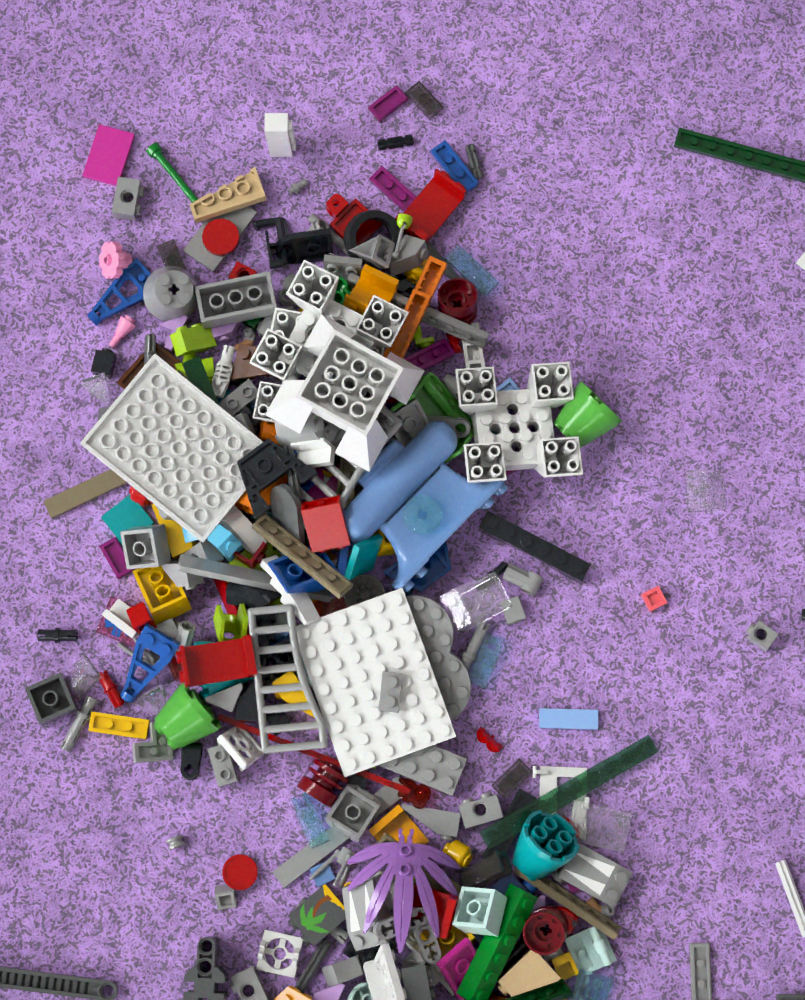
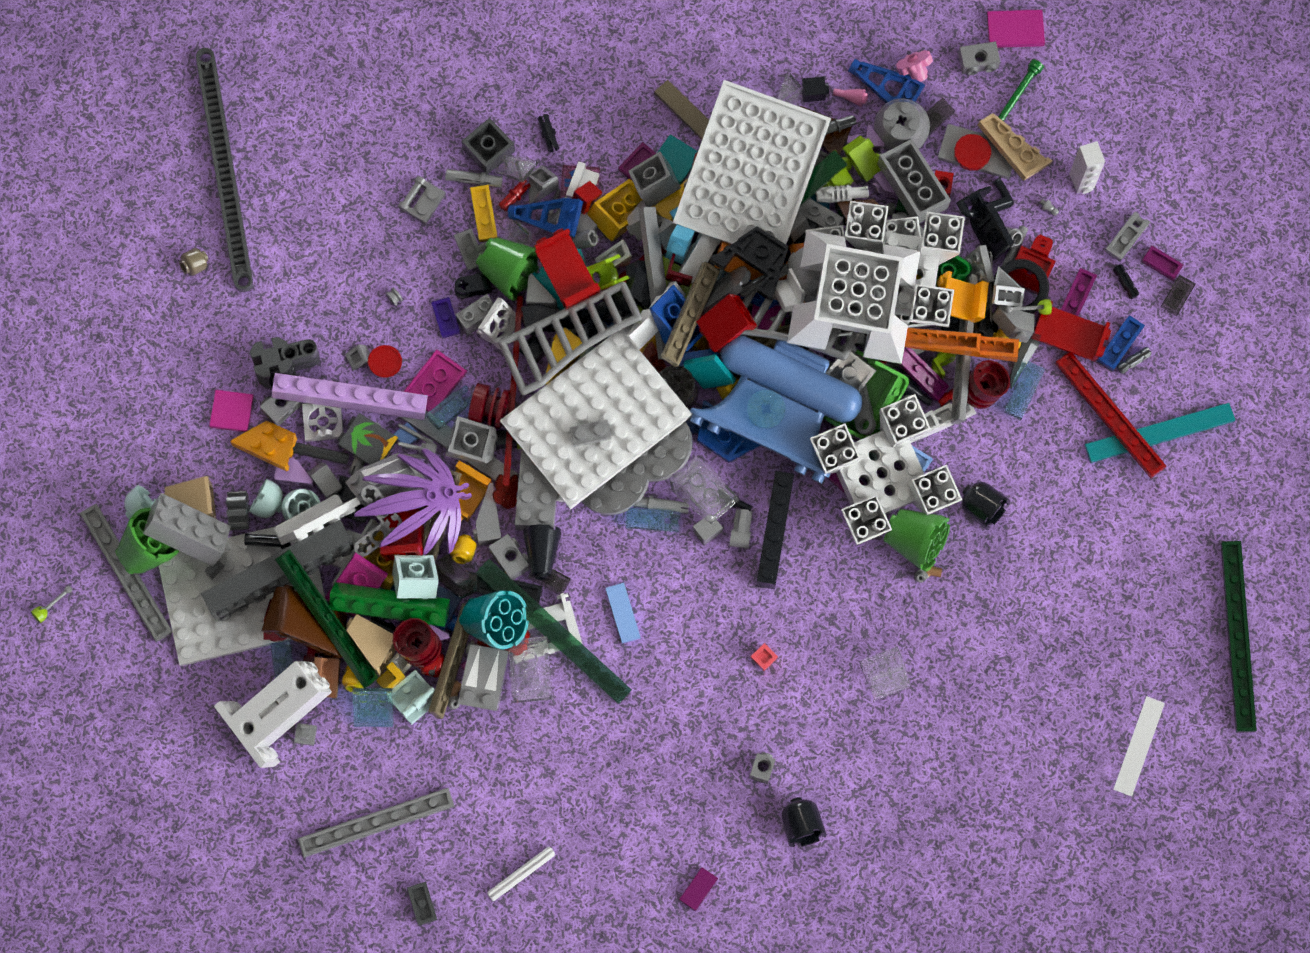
camera: 65 degrees right, 5 degrees down
red piece [476,727,503,752] -> none
none -> lavender brick [272,373,428,420]
none -> light grey plate [397,176,446,224]
none -> dark pink tile [403,349,467,415]
none -> dark purple plate [431,297,460,339]
none -> black cone [523,524,561,580]
none -> light grey slope [527,165,559,204]
none -> white slope [595,240,632,268]
none -> black cone [903,379,933,406]
none -> arm [915,566,942,583]
none -> black cylinder [961,482,1010,530]
none -> red tile [1055,353,1166,478]
none -> teal tile [1085,403,1235,463]
none -> light grey plate [1105,211,1151,262]

